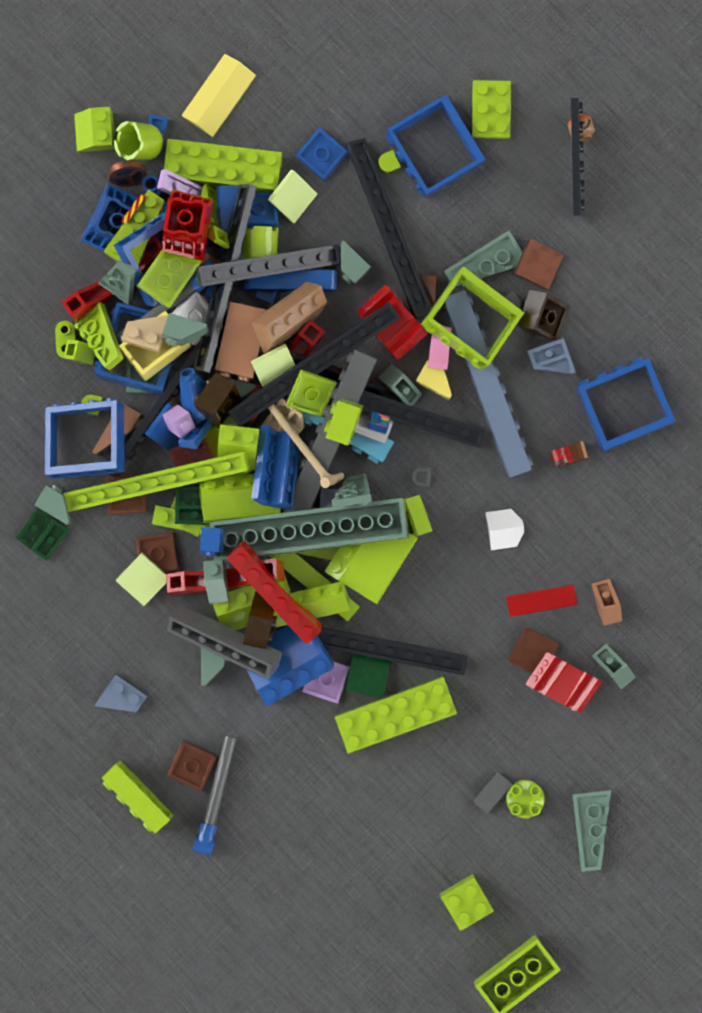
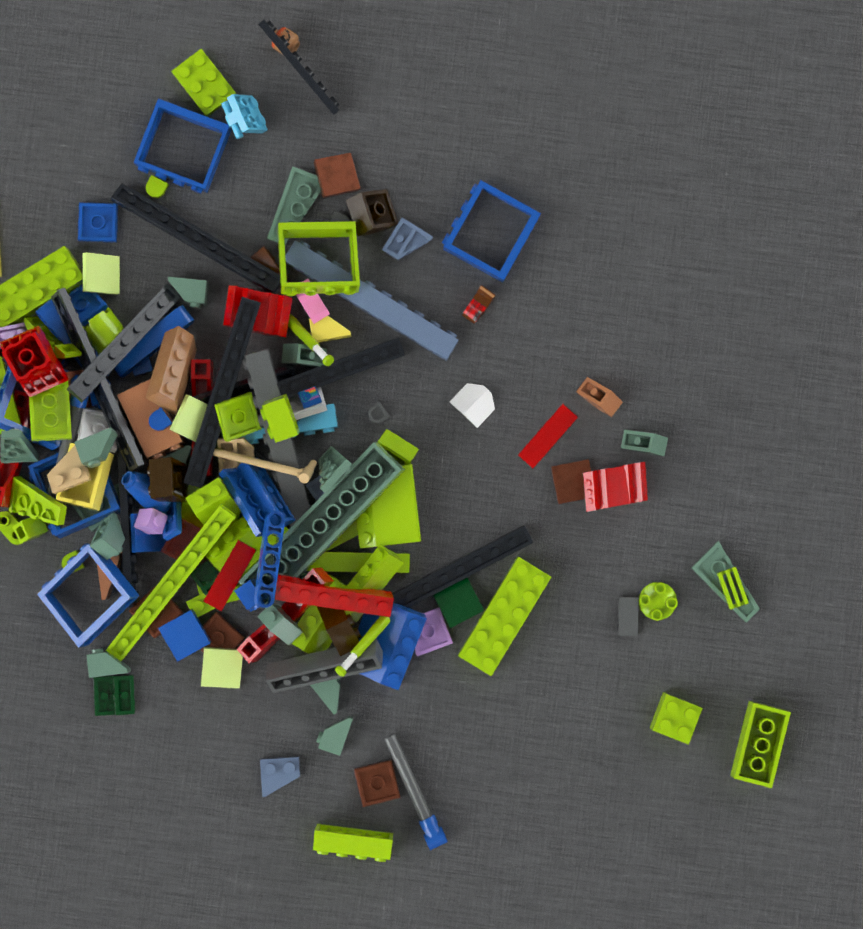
camera: 45 degrees left, 0 degrees up
none -> sand green slope [90,512,125,560]
none -> blue tile [149,407,172,431]
none -> blue tile [158,609,211,662]
none -> red sticker [203,540,256,612]
none -> medium azure plate [221,94,268,139]
none -> blue beam [254,511,285,608]
none -> lime piece [288,313,334,366]
none -> sand green slope [316,716,353,756]
none -> lime piece [335,616,390,677]
none -> lime tile [717,567,749,610]

